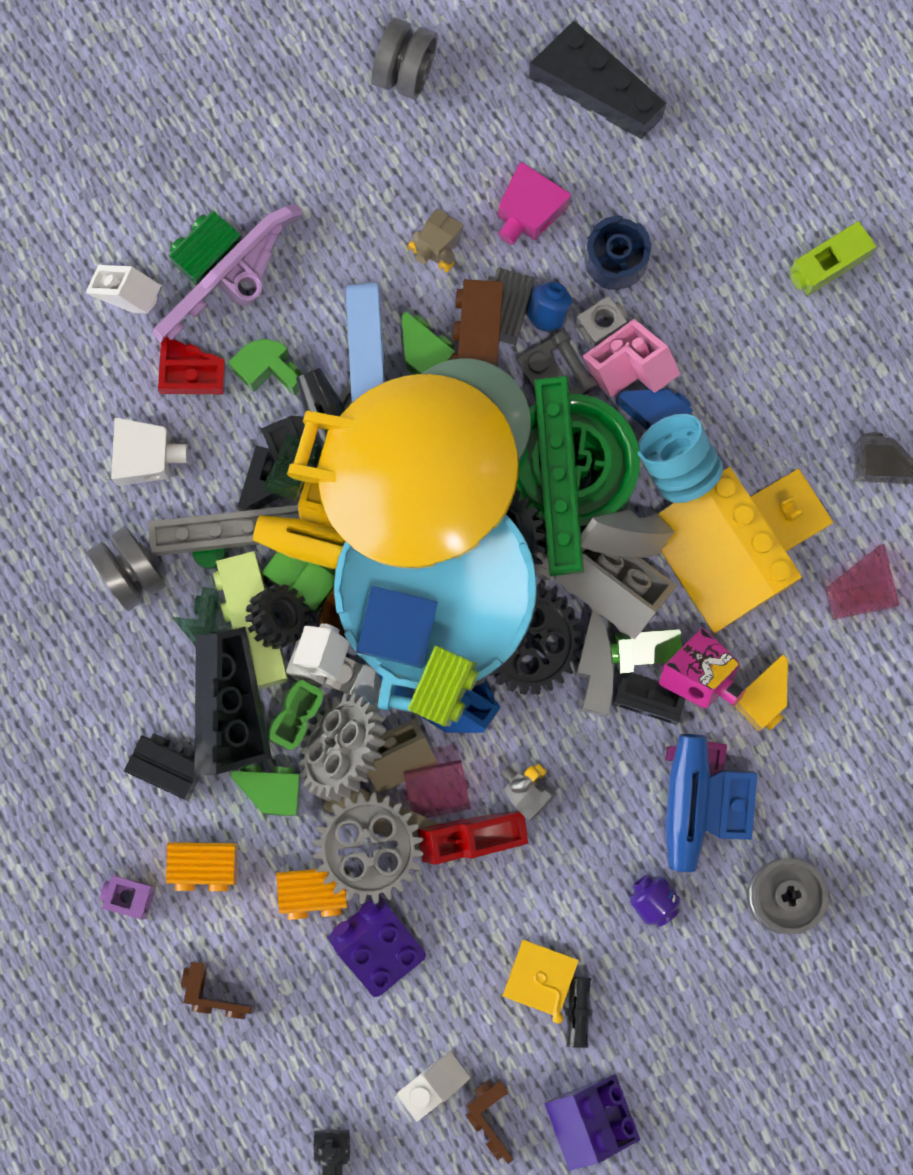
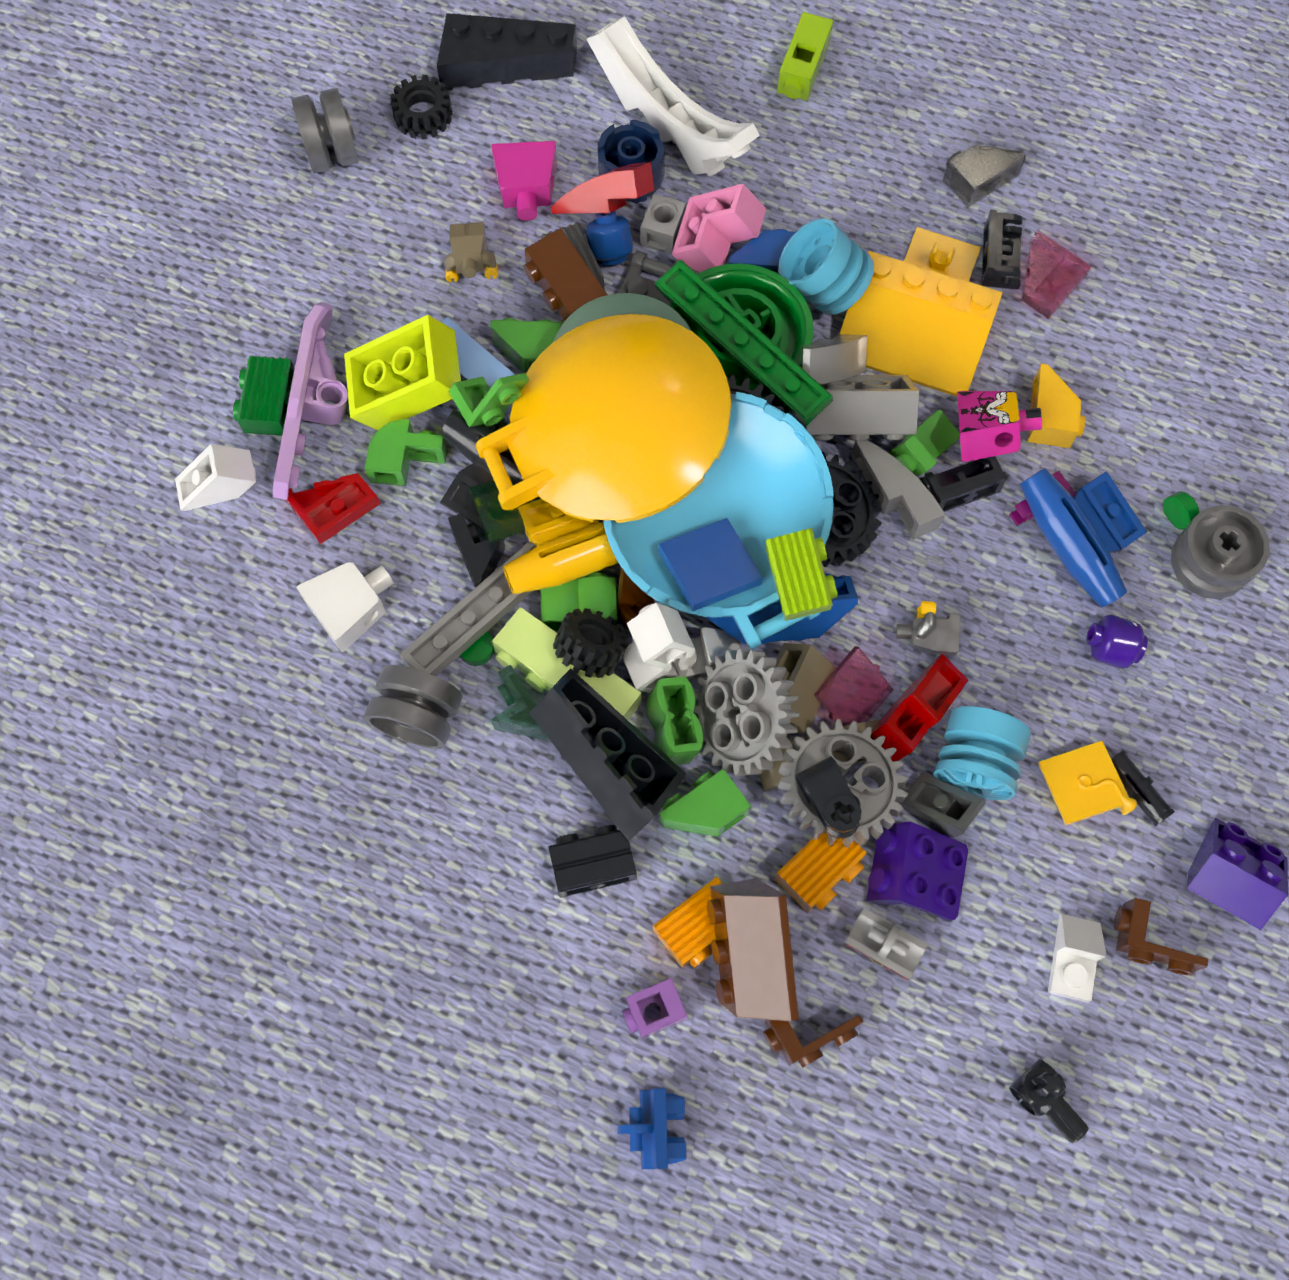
camera: 40 degrees left, 10 degrees down
none -> neon yellow brick [344,315,461,430]
none -> black tyre [390,75,453,139]
none -> bright green bracket [448,373,529,427]
none -> slope [551,162,654,214]
none -> white arch [586,16,760,176]
none -> blue hips [617,1088,687,1170]
none -> slope [707,878,799,1021]
none -> black piece [794,756,861,839]
none -> light grey hips [844,907,929,981]
none -> dark grey slope [900,773,986,839]
none -> medium azure wheel [934,706,1031,800]
none -> black hinge [981,209,1023,290]
none -> green tile [1163,491,1200,530]

